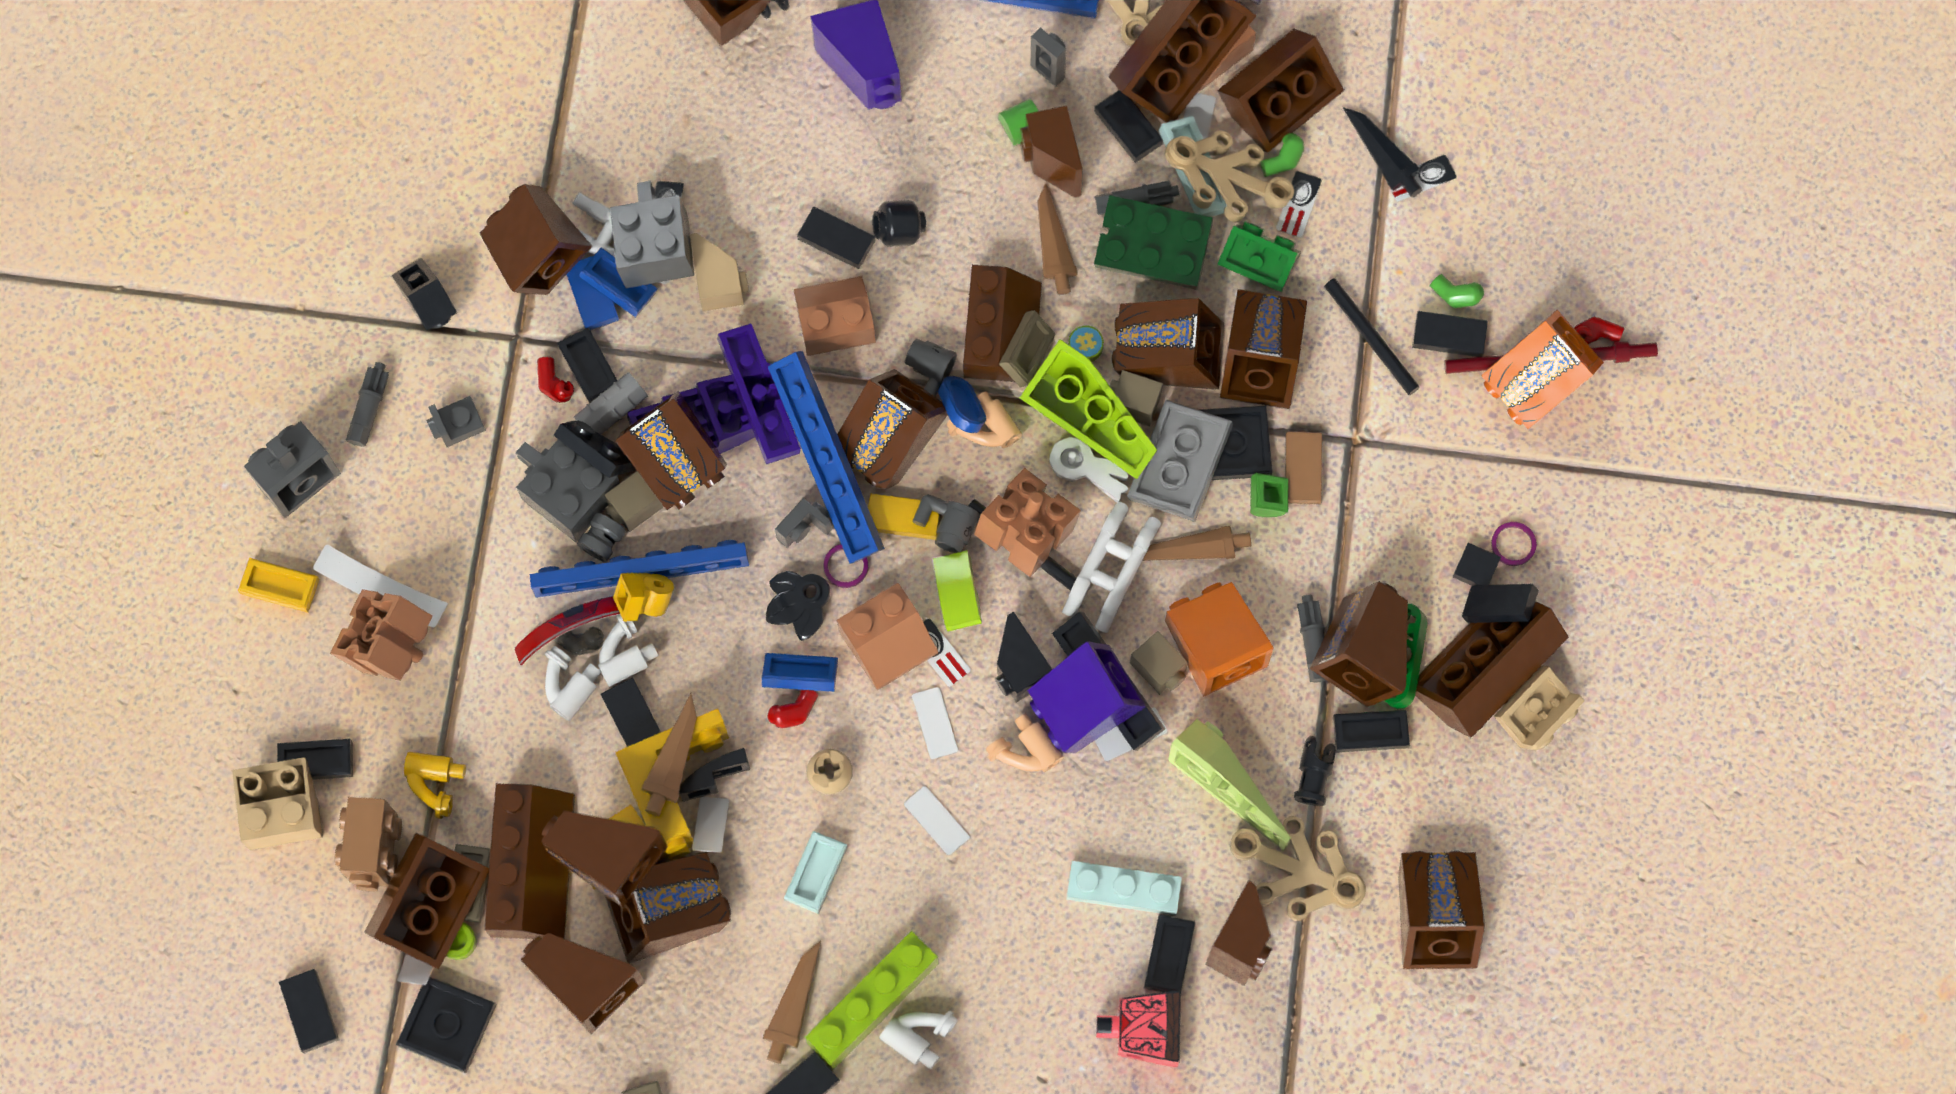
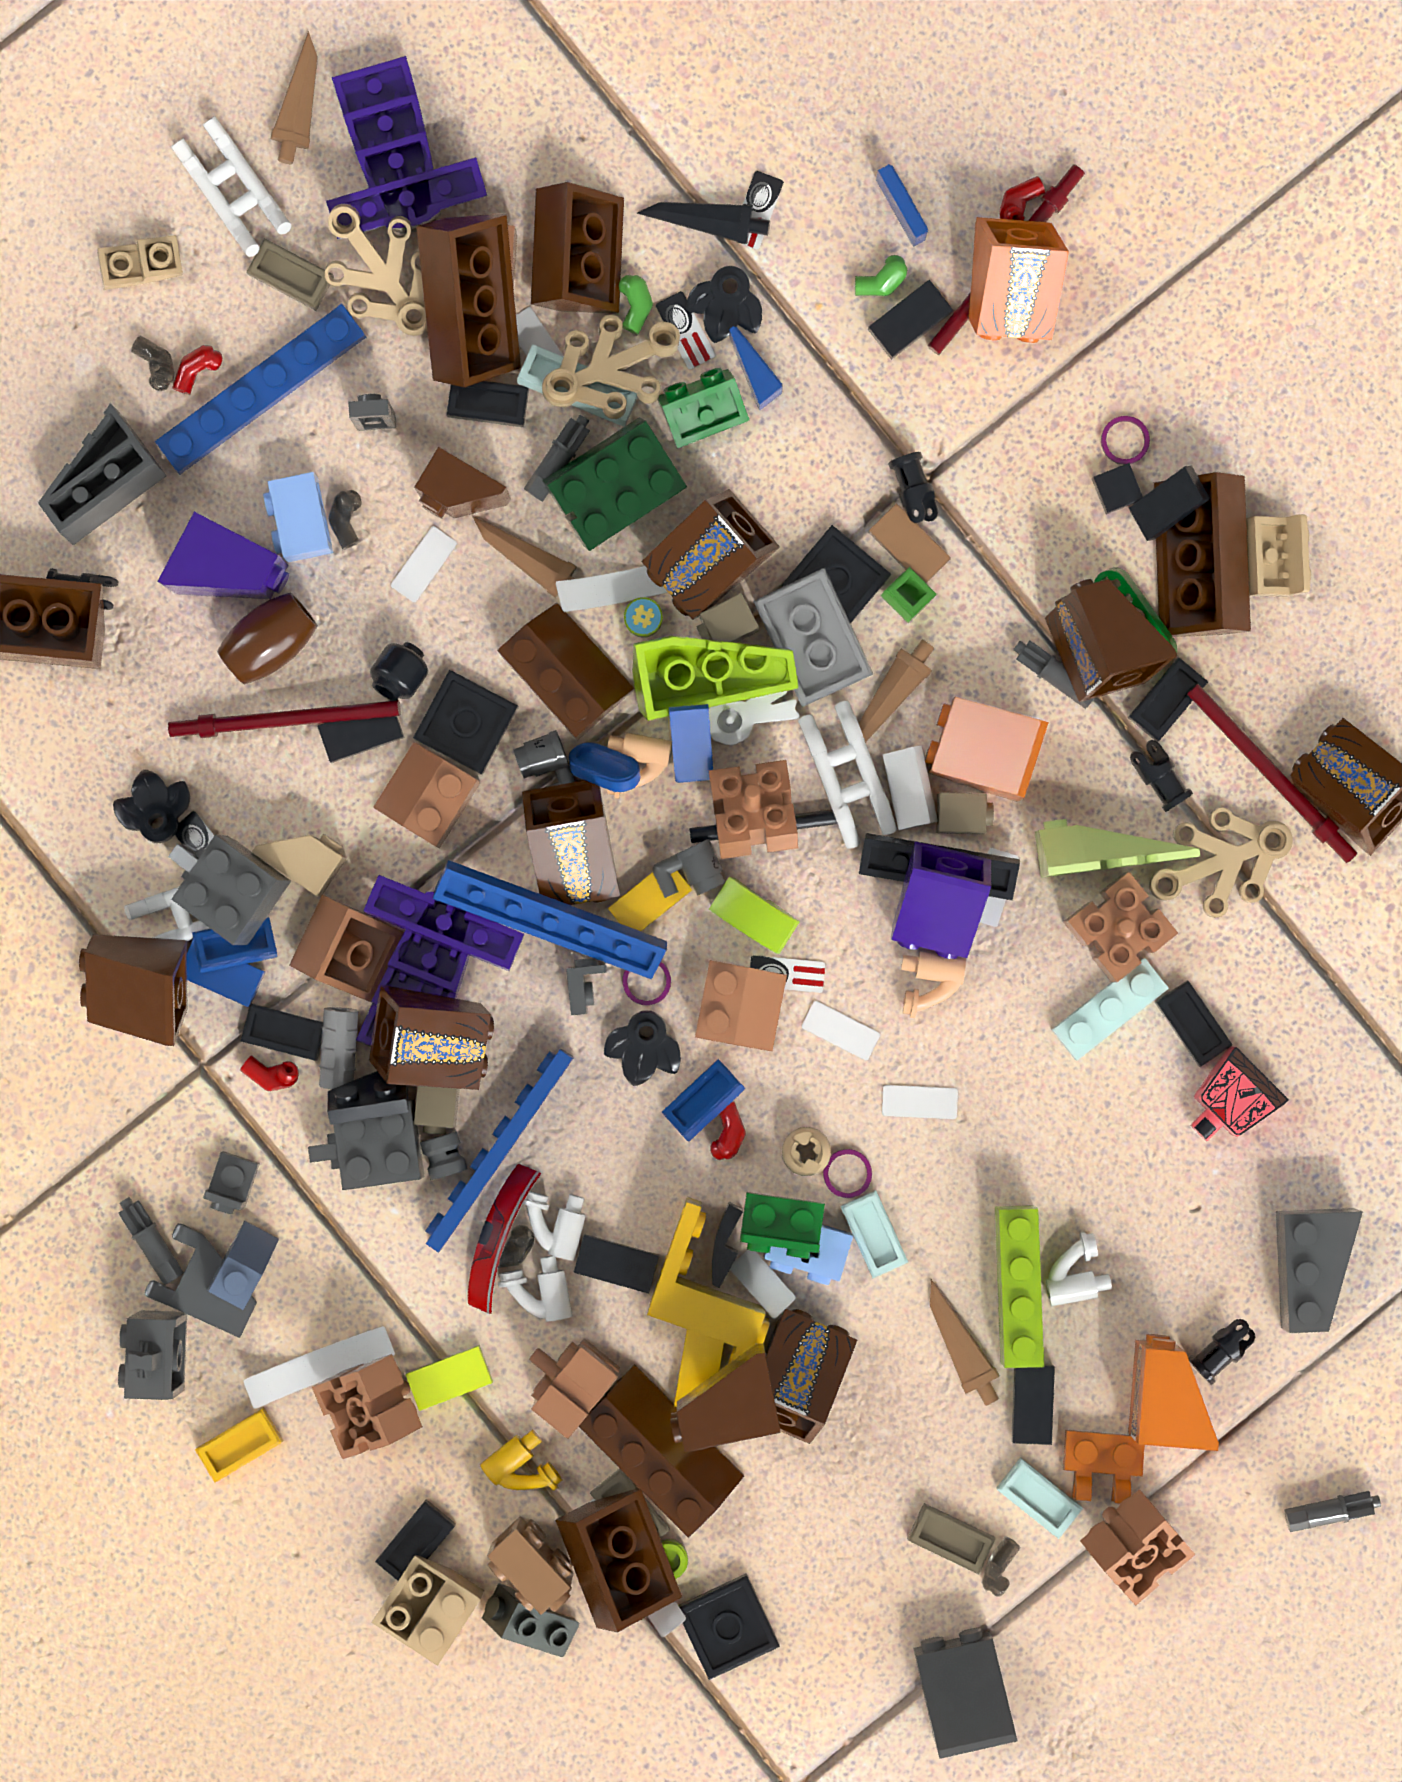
camera: 45 degrees left, 15 degrees up
black tile [279,969,339,1053] -> none
black slope [391,258,457,331] -> none
reddish brown slope [520,933,645,1034] -> none
yellow leg [613,573,674,621] -> none
medium nougat bar [641,693,697,816] -> none
black slope [995,612,1052,703] -> none
bright green brick [998,99,1038,146] -> none
dark tan tile [999,310,1055,387] -> none
reddish brown slope [1205,880,1272,986] -> none
reddish brown slope [1220,289,1308,409] -> none
black bar [1324,278,1420,395] -> none
none -> black plate [113,770,190,843]
none -> dark grey flag [145,1224,257,1338]
none -> dark red bar [168,700,401,738]
none -> sand blue slope [207,1220,279,1310]
none -> reddish brown piece [217,592,318,685]
none -> light blue brick [263,472,333,563]
none -> nougat slope [289,895,404,1002]
none -> clear smoke arm [328,490,362,550]
none -> white sticker [391,526,457,602]
none -> neon yellow tile [405,1345,493,1411]
none -> black tile [413,670,519,775]
none -> pearl dark grey bracket [482,1583,579,1657]
none -> nougat brick [529,1338,620,1439]
none -> white sticker [556,566,668,612]
none -> slope [669,704,713,783]
none -> black plate [686,266,762,343]
none -> blue slope [729,326,783,410]
none -> green bracket [740,1192,825,1259]
none -> light blue brick [764,1224,853,1285]
none -> magenta piece [823,1149,872,1198]
none -> blue tile [876,164,928,247]
none -> white tile [882,745,938,830]
none -> black piece [888,452,938,523]
none -> nougat brick [1063,872,1178,982]
none -> dark red bar [1187,684,1358,863]

